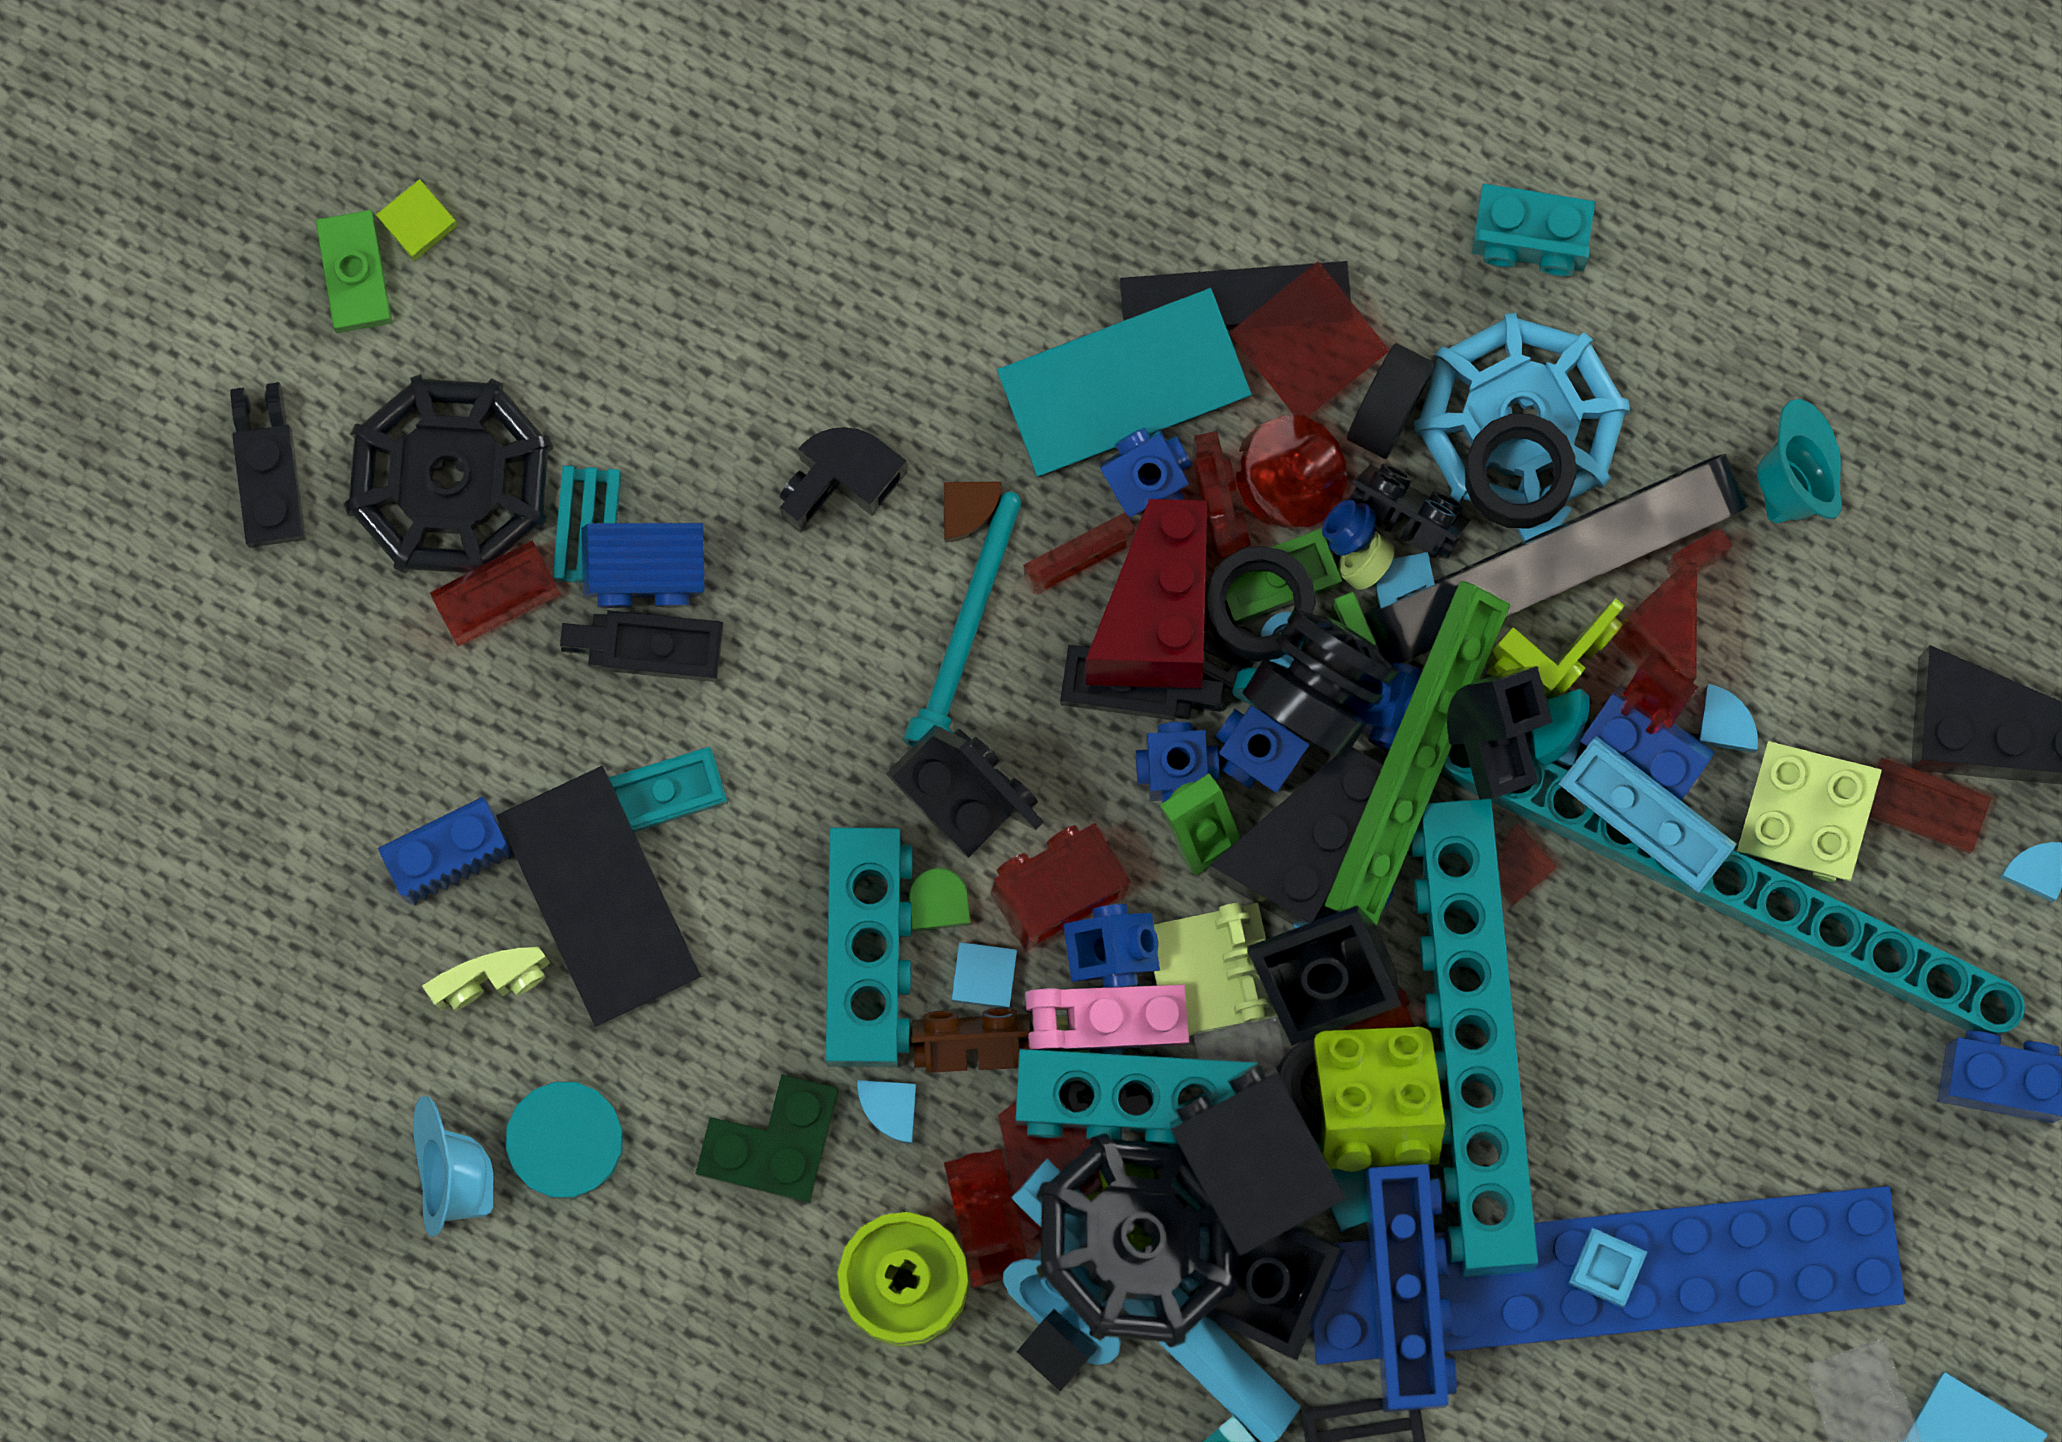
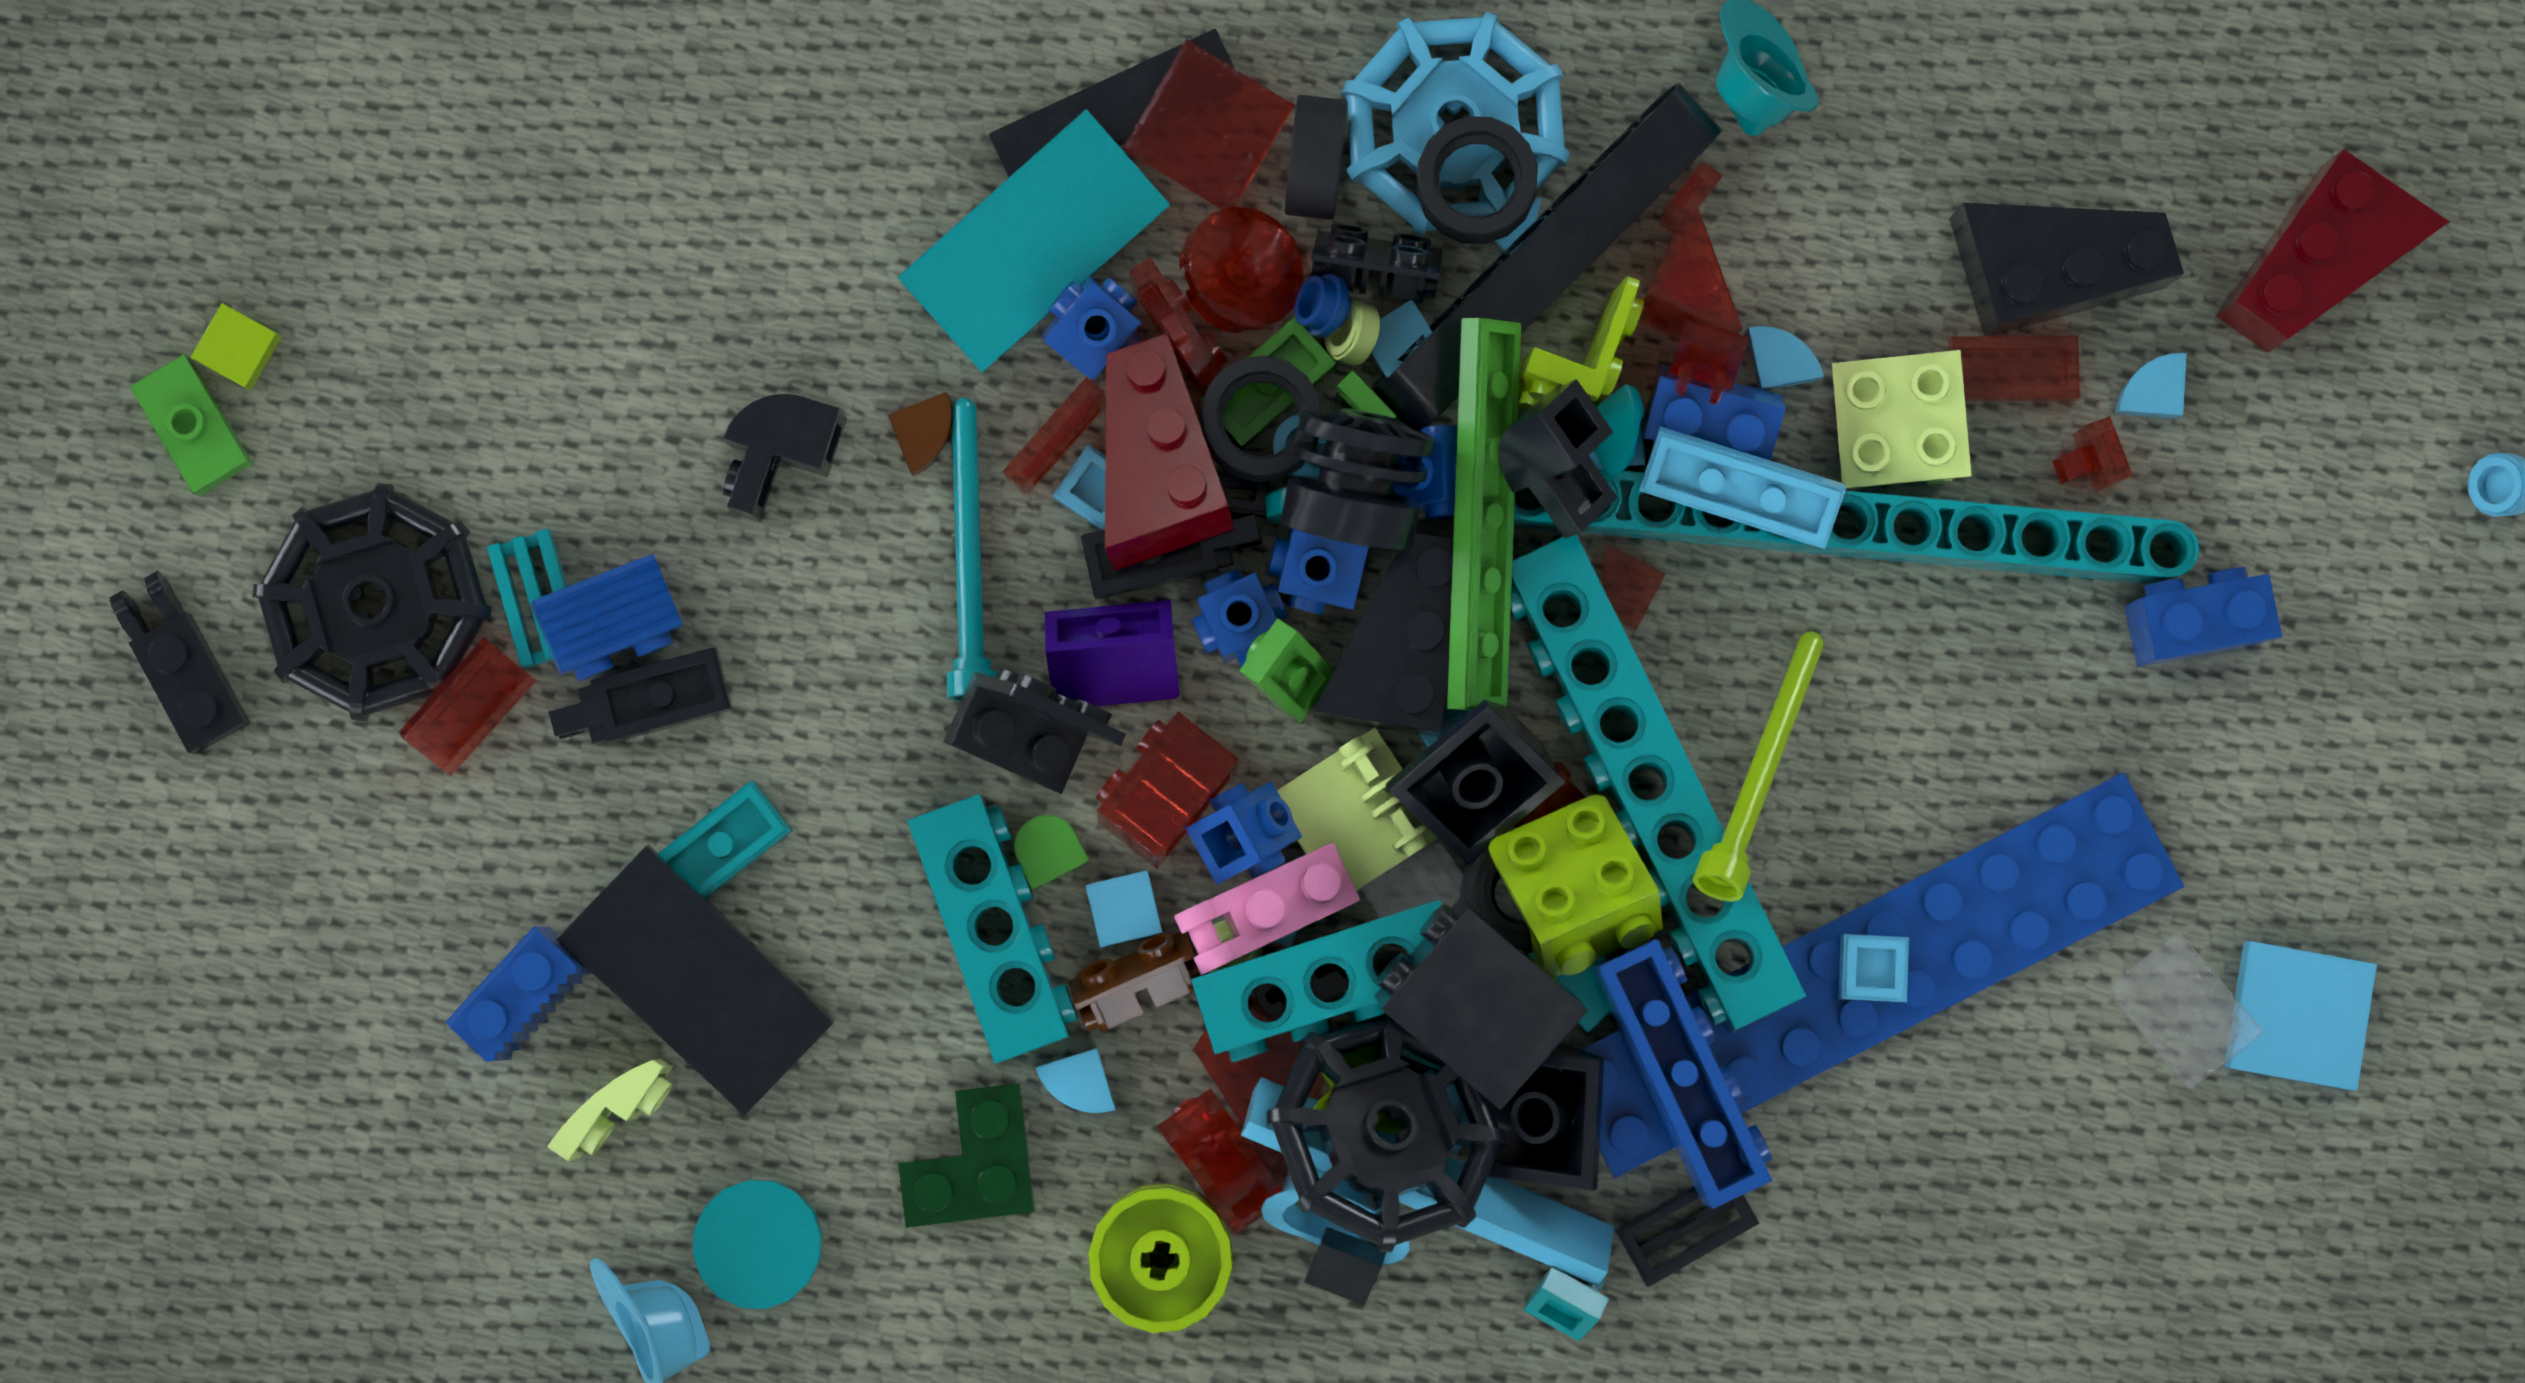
camera: 20 degrees left, 5 degrees up
none -> dark purple panel [1044,600,1180,706]
none -> medium azure tile [1053,444,1106,530]
none -> lime piece [1693,631,1824,902]
none -> clear red tile [2052,416,2133,493]

